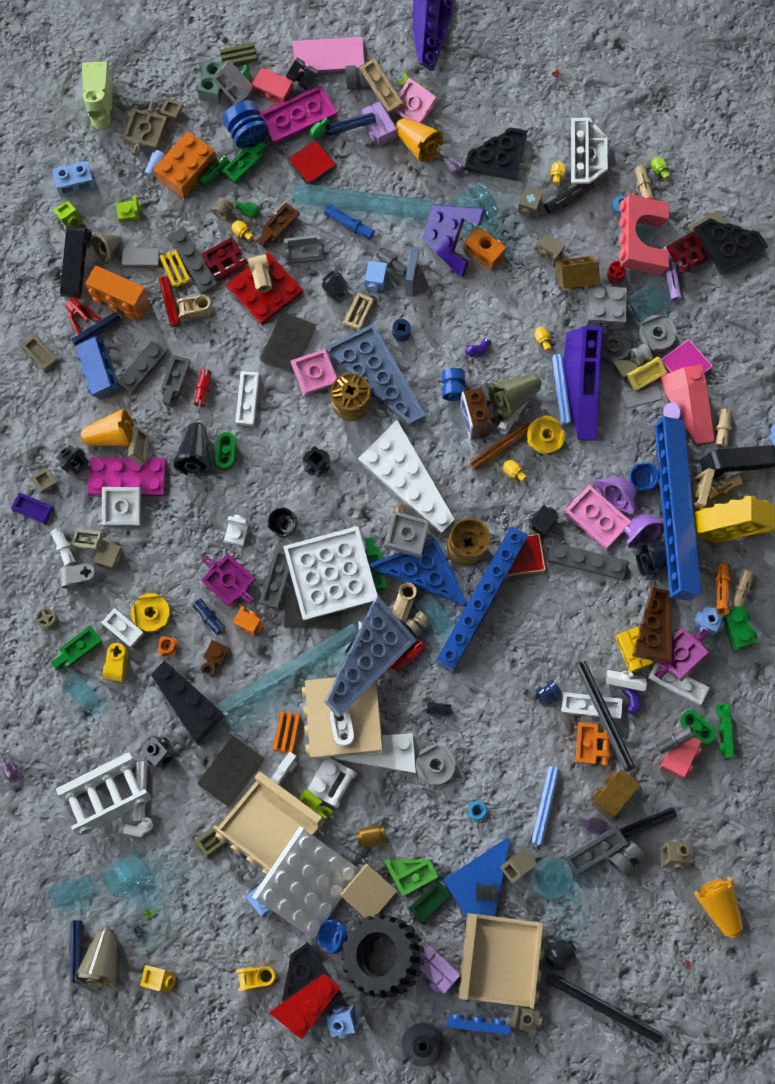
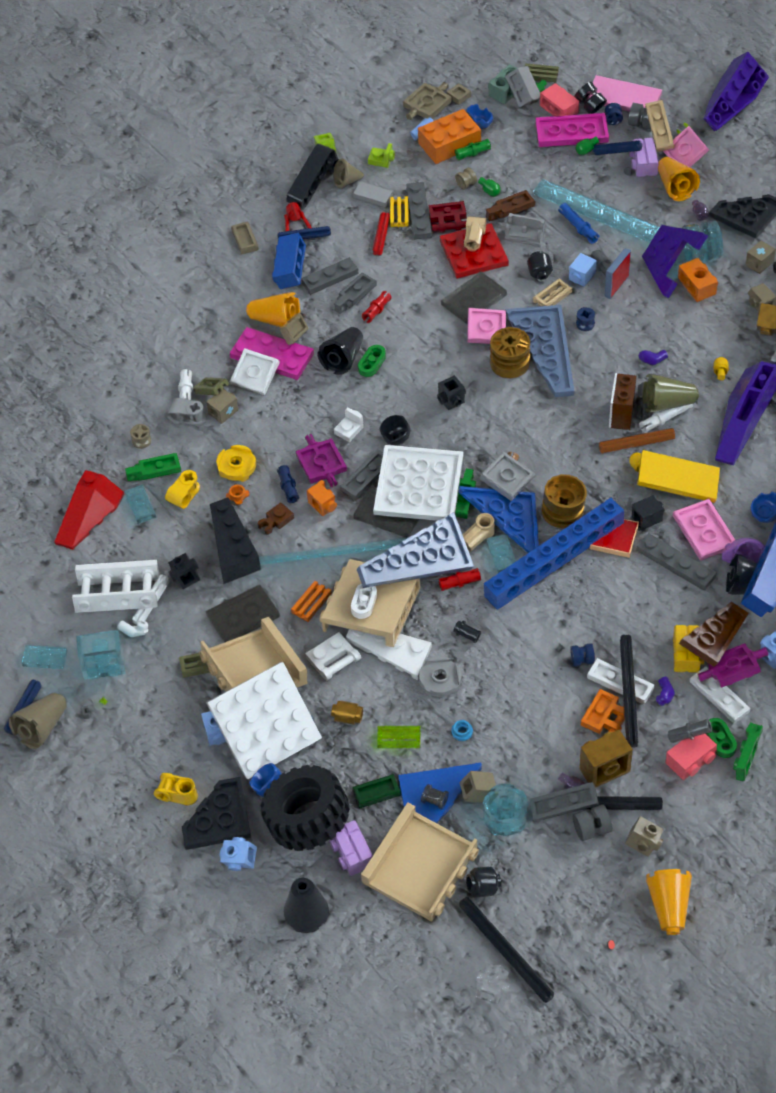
camera: 25 degrees right, 20 degrees down
clear purple cylinder [0,756,21,783] -> none
dark purple tile [11,492,54,525] -> none
dark tan plate [31,467,58,494] -> none
light blue brick [53,161,95,197] -> none
black brick [57,445,90,475] -> none
yellowish green piece [82,62,113,129] -> none
orange brick [85,265,150,321] -> none
white plate [101,608,144,648] -> none
yellow bracket [140,965,176,993] -> none
tan piece [177,295,213,321] -> none
blue wheel [222,100,269,149] -> none
green hinge [222,141,267,184] -> none
yellow cylinder [232,220,254,241] -> none
white tile [235,371,260,427] -> none
red wedge [268,974,341,1040] -> none
white plate [271,751,298,785] -> none
red tile [287,139,337,187] -> none
lime plate [298,789,332,822] -> none
tan tile [340,863,397,918] -> none
white wing [358,420,454,535] -> none
bright green wing [384,859,438,897] -> none
dark tan wheel [405,611,432,638] -> none
blue wheel [441,368,466,401] -> none
blue plate [445,1014,511,1035] -> none
dark tan brick [510,1005,542,1033] -> none
yellow plate [527,416,565,454] -> none
light blue axle [532,766,560,845] -> none
light blue axle [552,354,571,425] -> none
medium lavender hat [594,476,636,514] -> none
white plate [606,670,647,691] -> none
none -> red wedge [54,470,124,549]
none -> clear neon green tile [377,726,421,748]
none -> blue hair [467,104,493,129]
none -> dark blue wheel [604,103,623,125]
none -> yellow tile [637,450,720,503]

